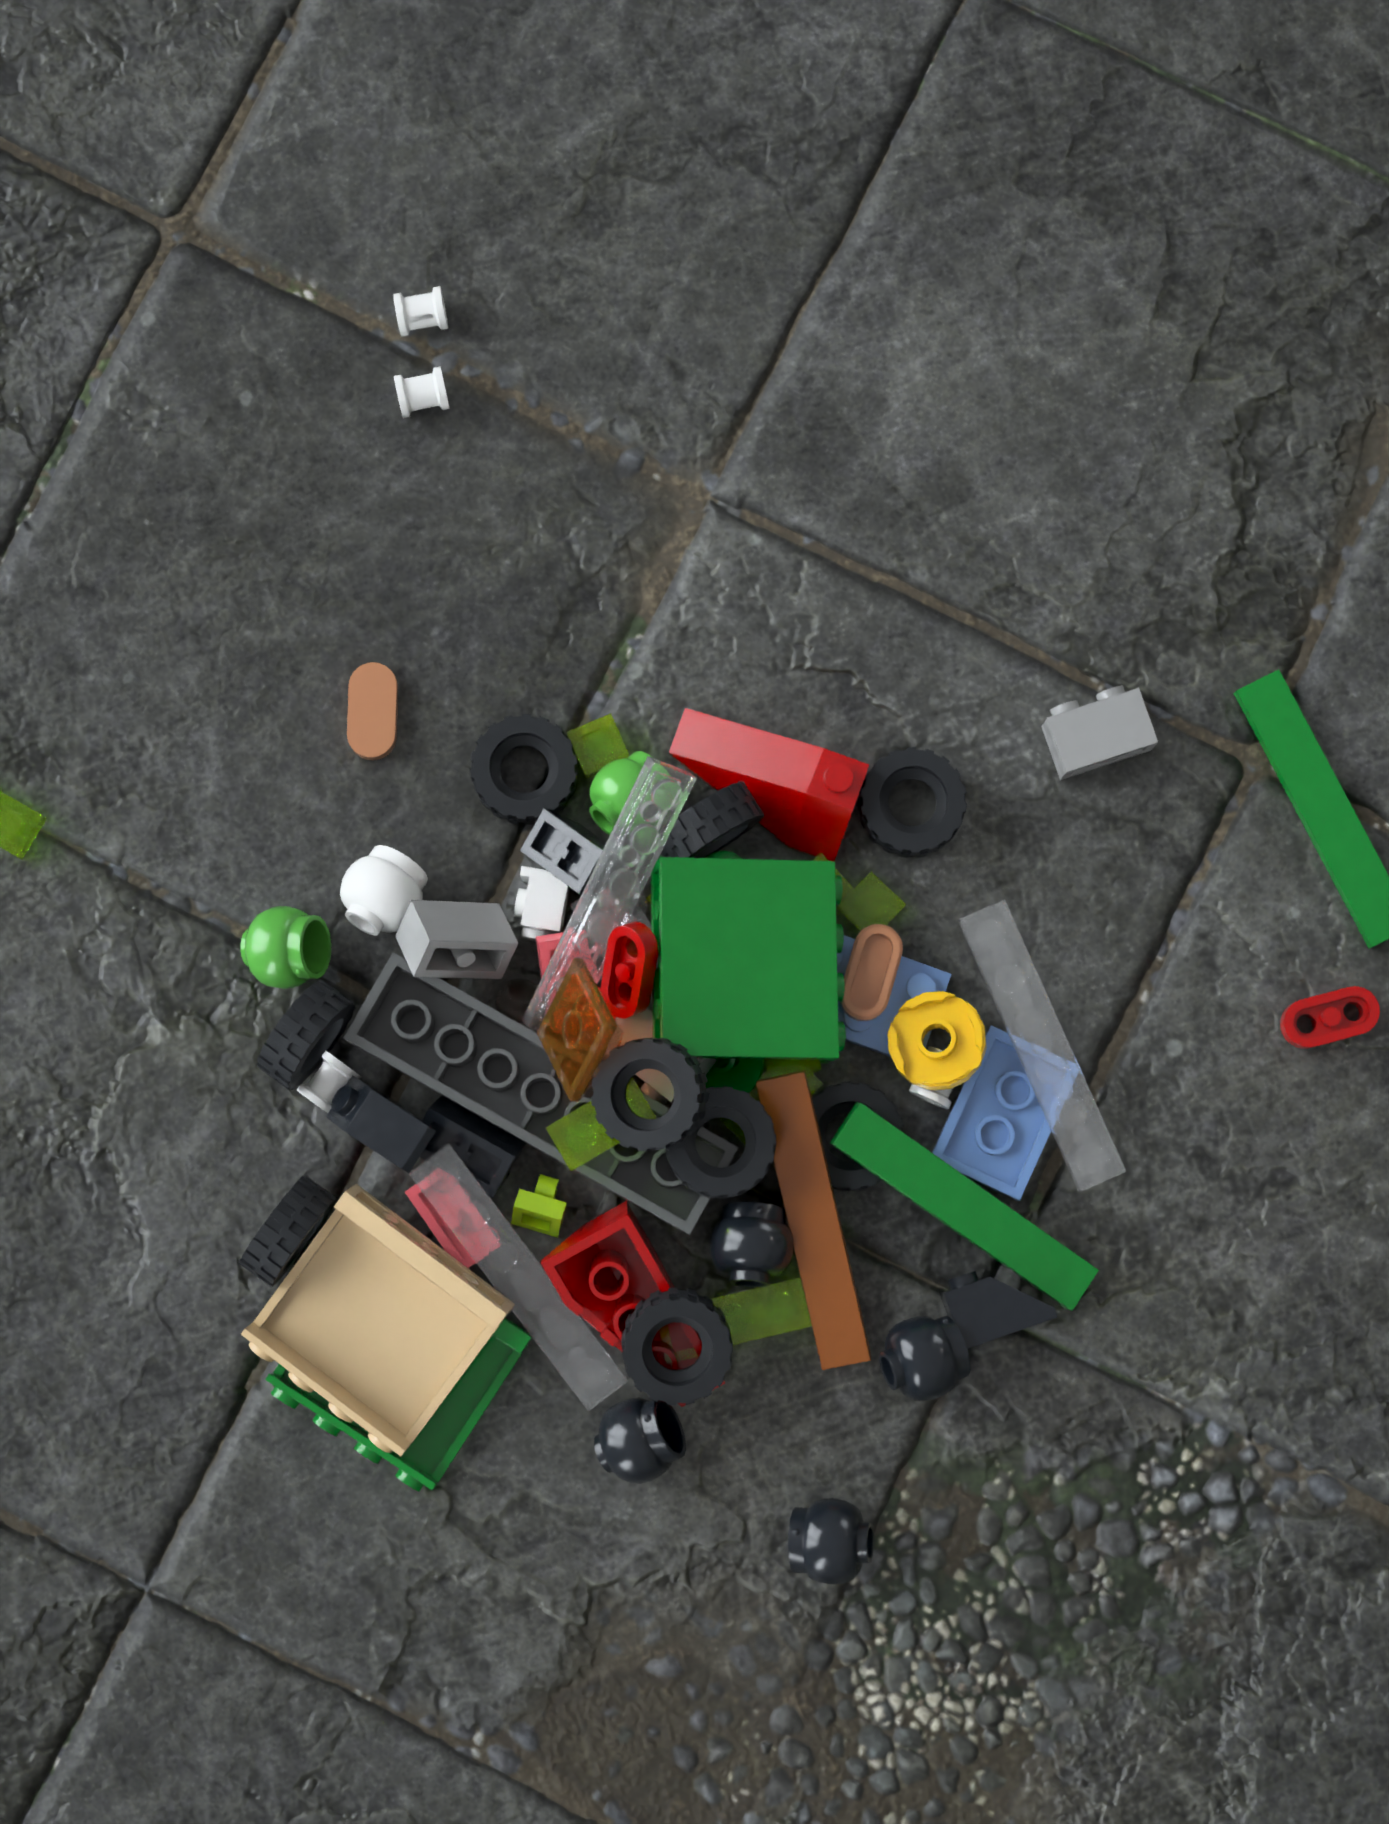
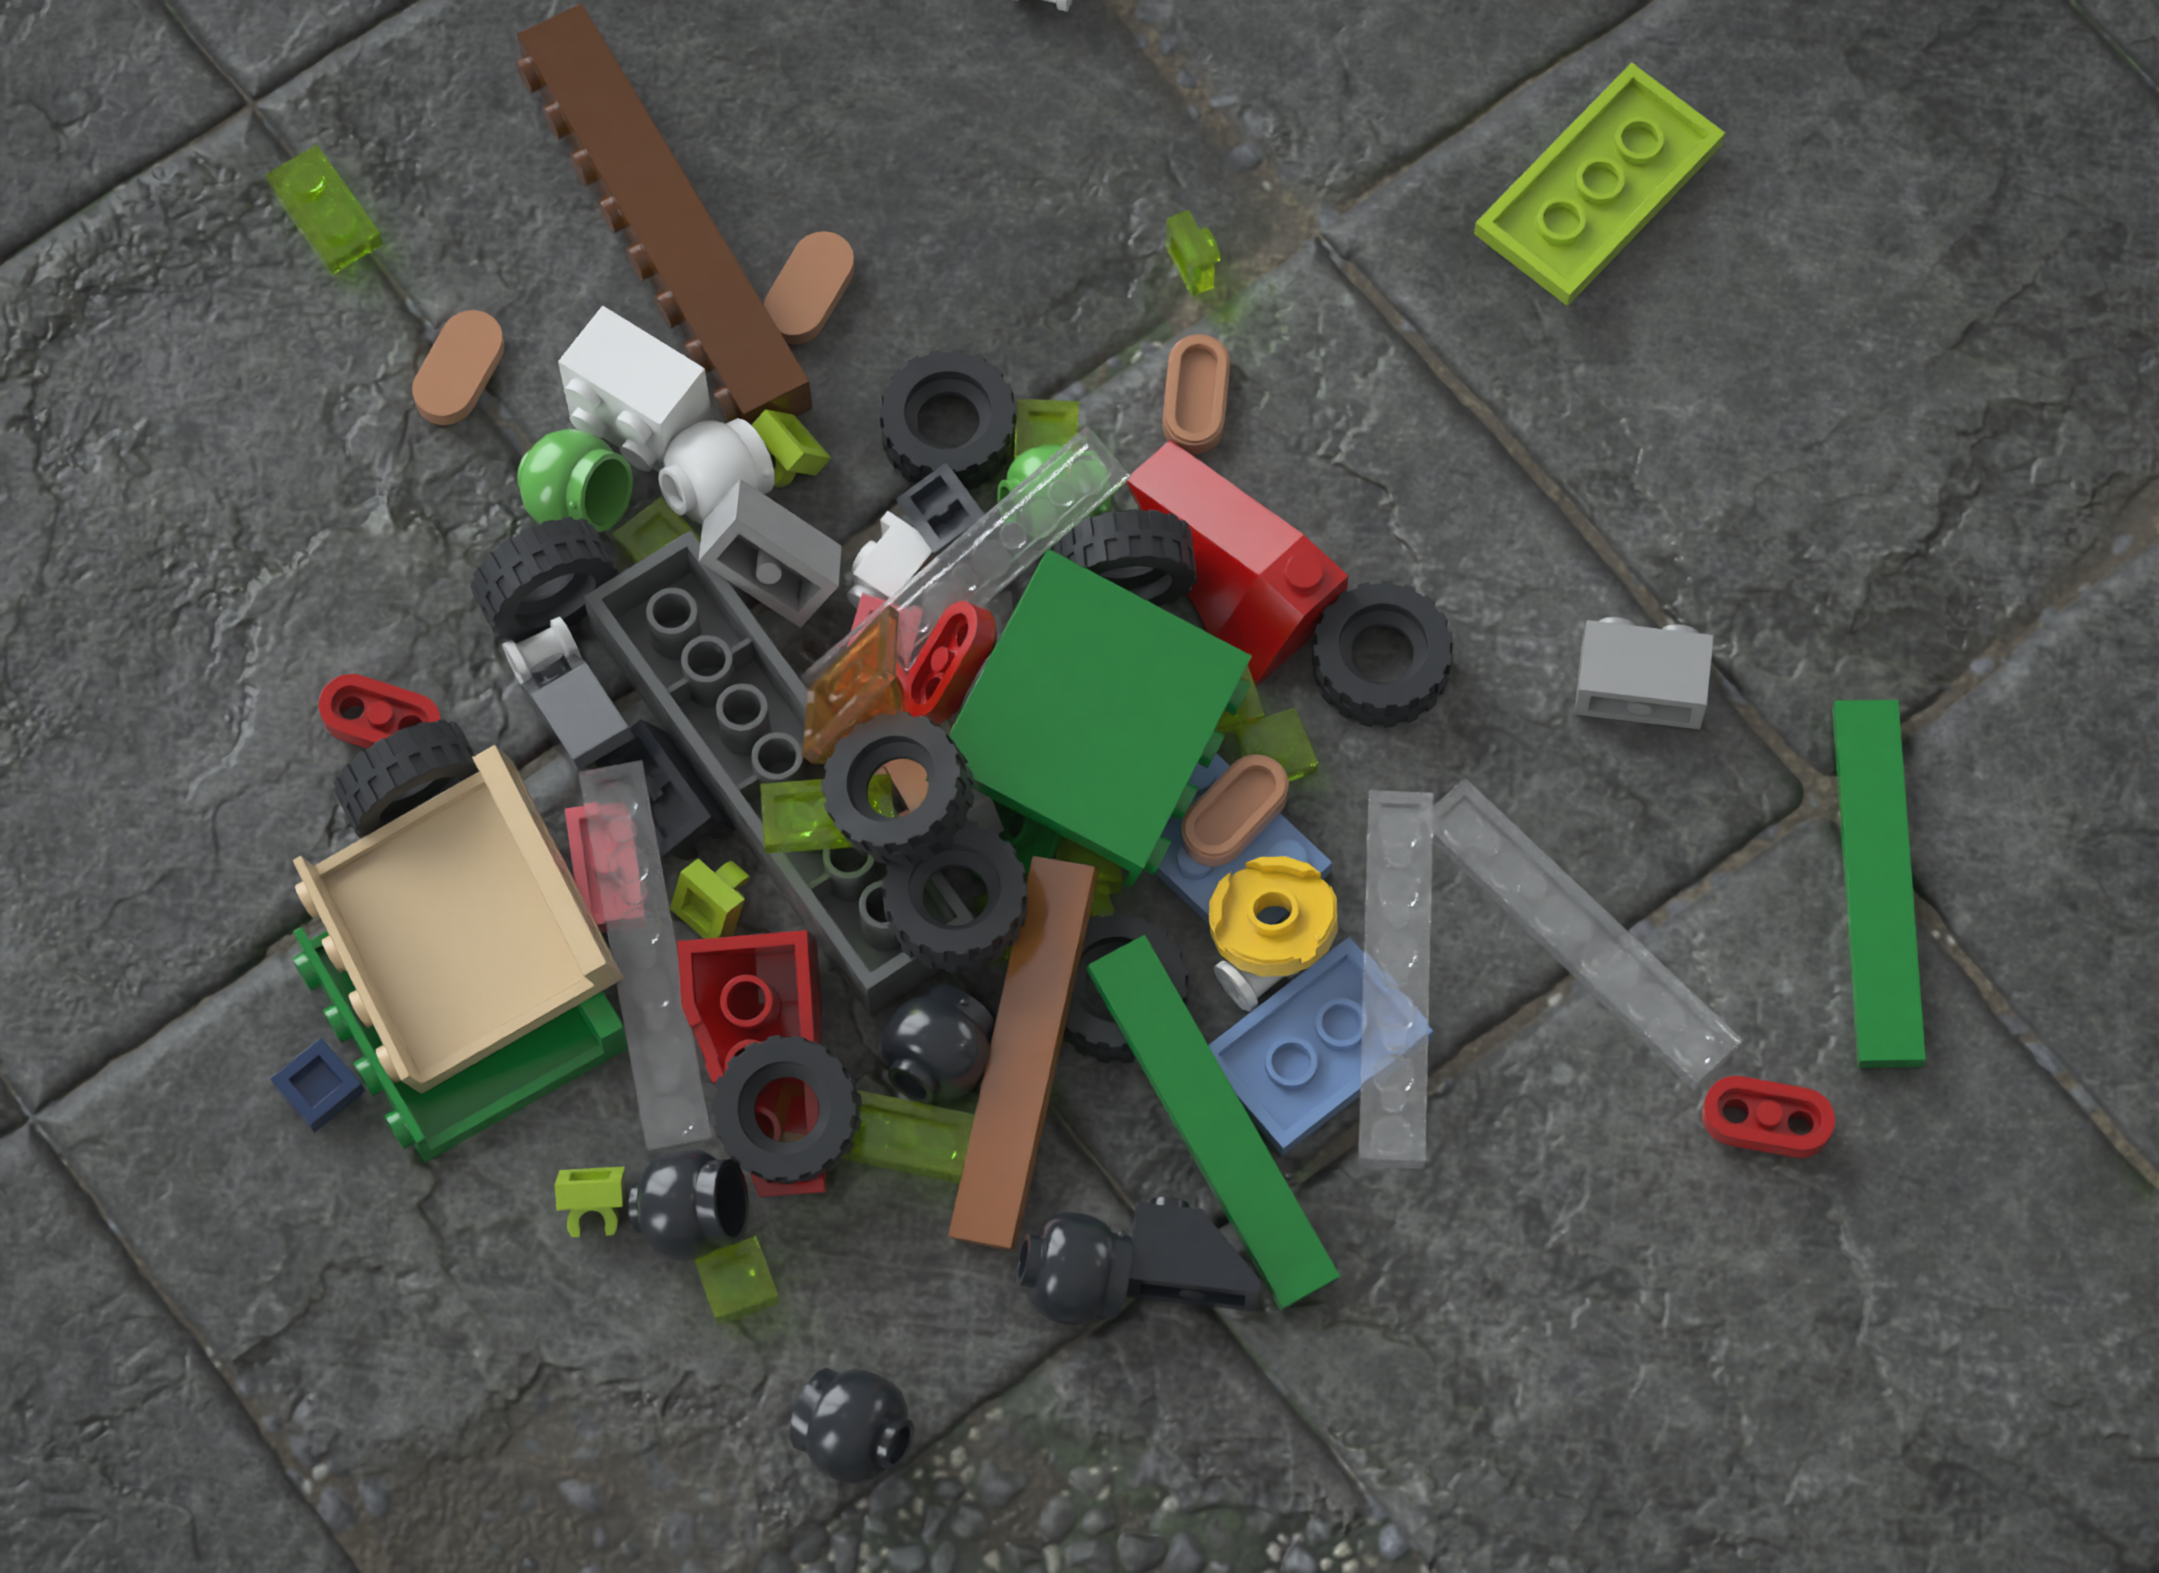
camera: 30 degrees right, 15 degrees down
none -> dark blue plate [270,1038,365,1133]
none -> red plate [318,674,442,749]
none -> nougat tile [412,310,505,425]
none -> reddish brown brick [515,3,813,425]
none -> lime tile [555,1166,627,1238]
none -> white brick [558,306,713,472]
none -> clear neon green plate [613,496,701,565]
none -> clear neon green plate [694,1236,779,1325]
none -> lime tile [751,409,831,488]
none -> nougat tile [1163,334,1230,455]
none -> clear neon green plate [1166,209,1220,296]
none -> clear plate [1418,778,1743,1091]
none -> lime plate [1474,62,1725,306]

